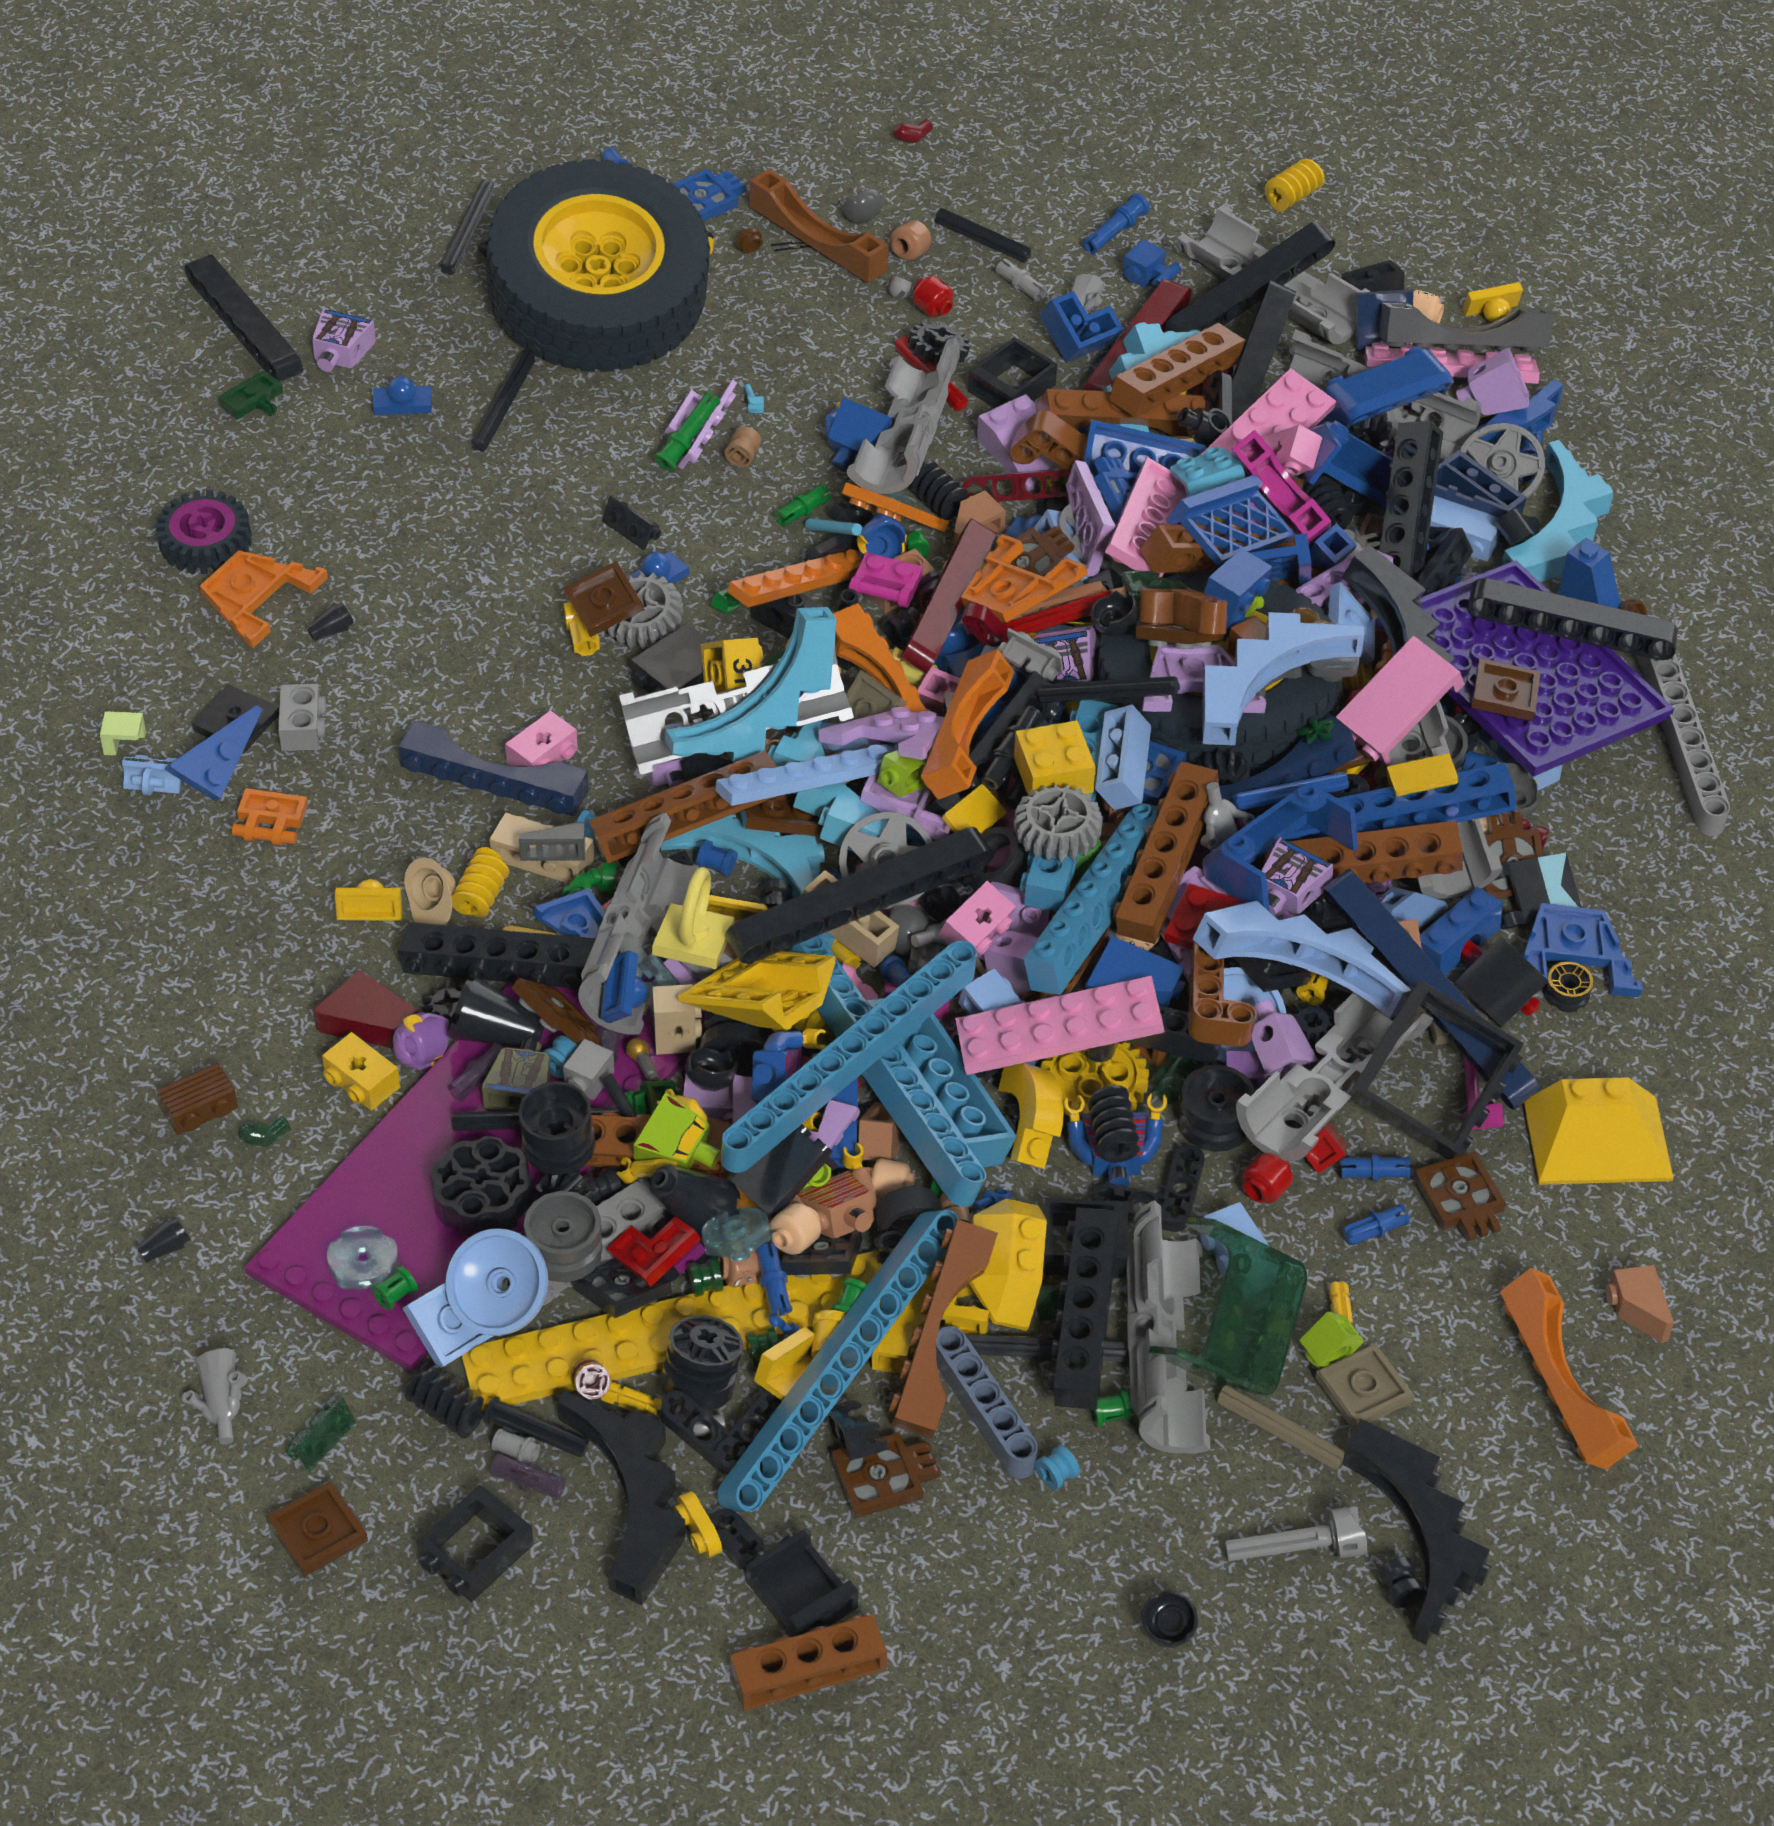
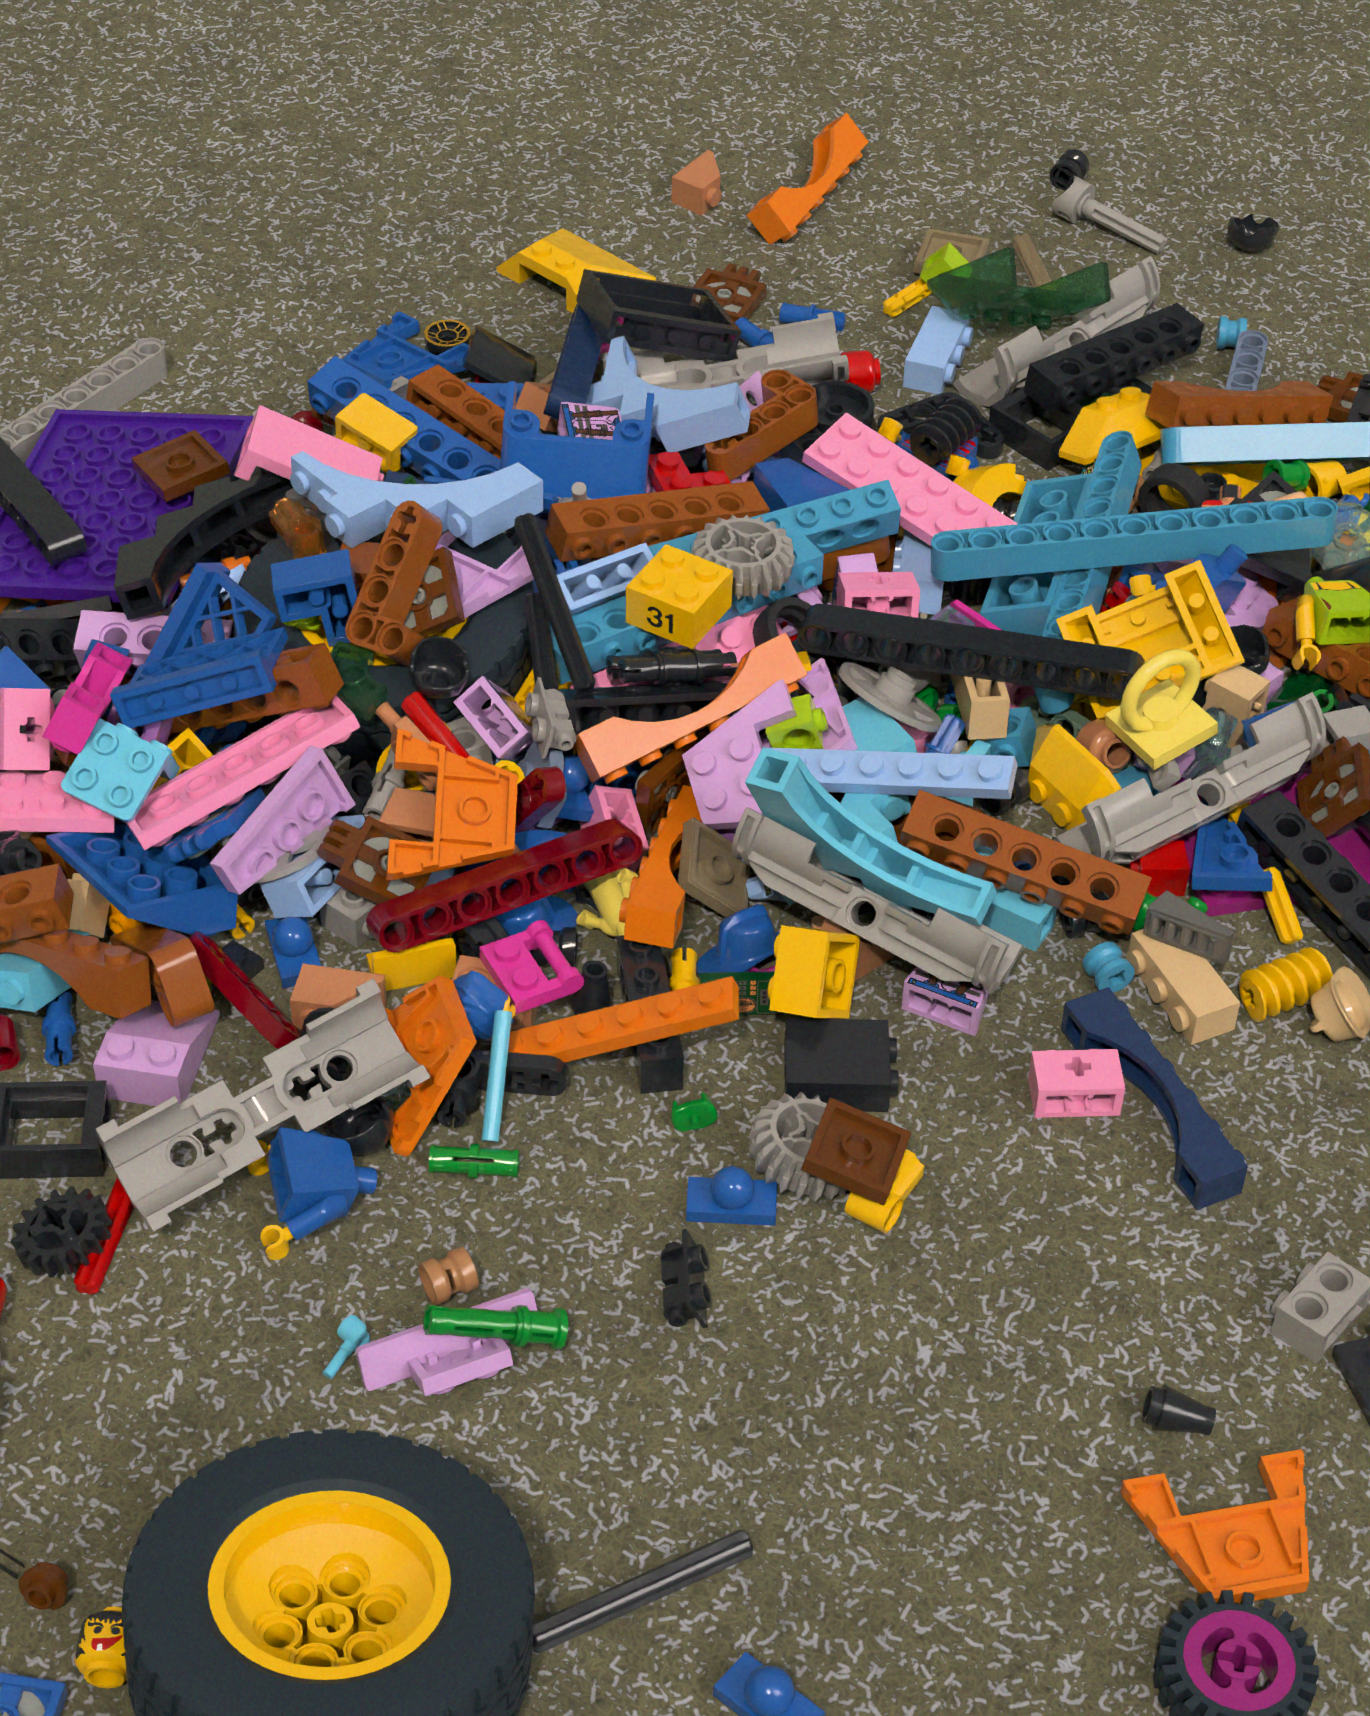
camera: 135 degrees left, 5 degrees down
black arch [1343,1420,1492,1645] -> none

